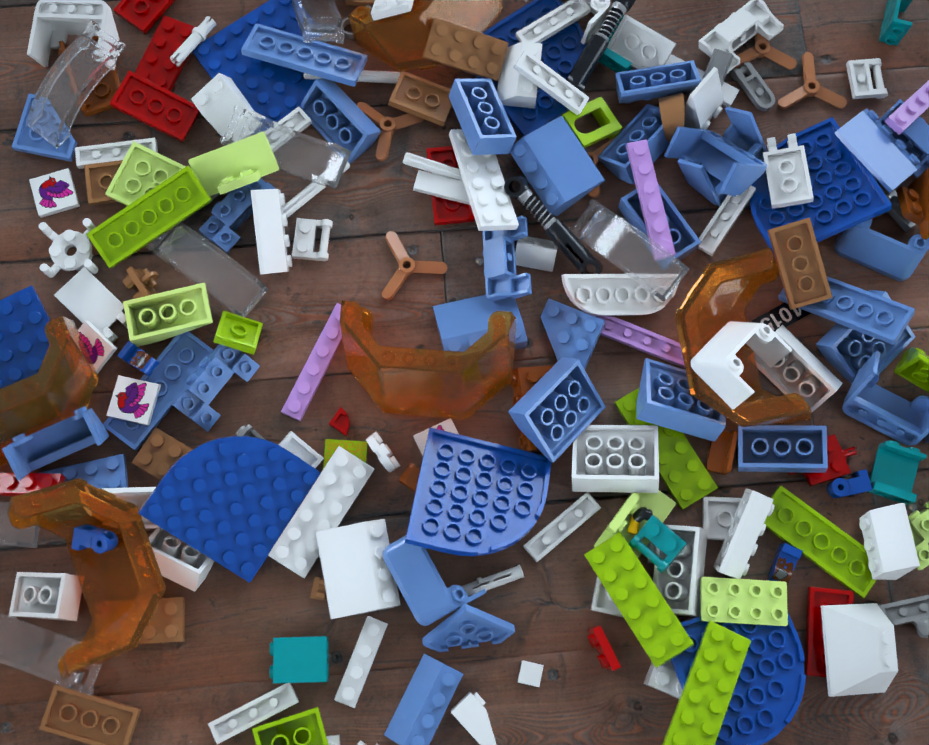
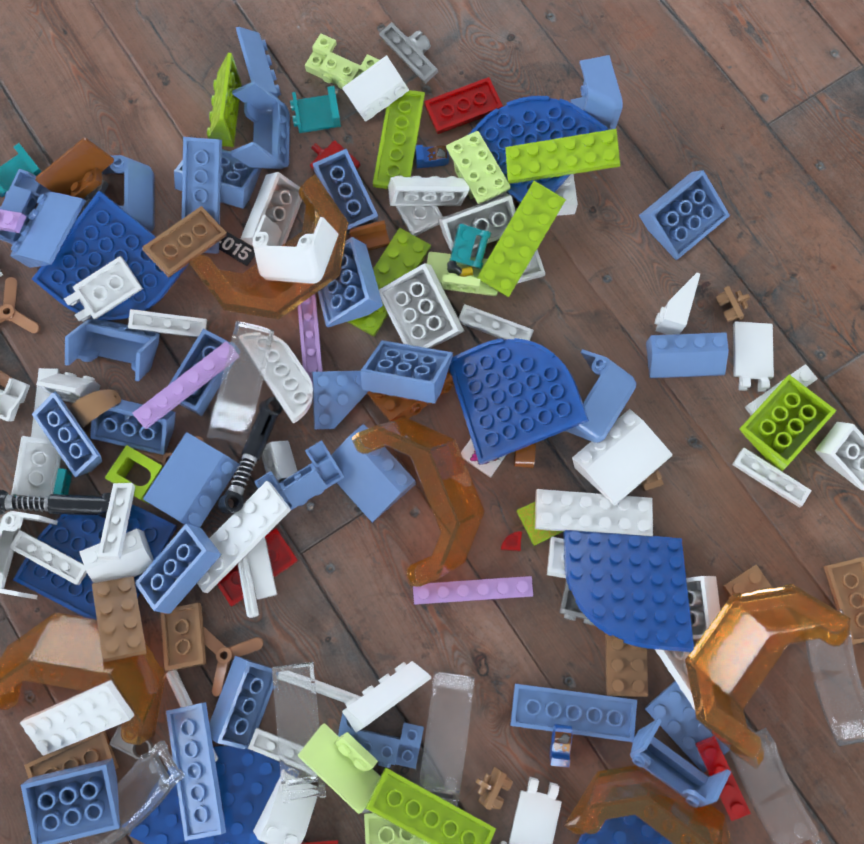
camera: 115 degrees left, 0 degrees up
white slope [9,572,84,621] -> none
white tile [65,321,117,380] -> none
blue leg [71,524,118,553] -> none
white tile [106,375,161,426] -> none
yellowish green slope [123,283,213,347] -> none
medium blue bracket [171,344,260,432] -> none
lime plate [213,311,263,355] -> none
teal panel [269,636,329,684] -> none
white plate [292,218,333,261] -> none
white plate [334,616,388,708] -> none
white plate [366,431,400,473] -> none
nougat piece [382,231,447,300] -> none
medium blue plate [422,604,515,652] -> none
white pin [461,565,524,597] -> none
white tile [517,660,544,687] -> none
red plate [587,625,621,671] -> none
medium blue windscreen [664,127,767,197] -> none
light grey piece [702,48,734,87] -> none
light grey plate [731,61,775,111] -> none
white slope [821,603,898,697] -> none
blue leg [827,469,872,498] -> none

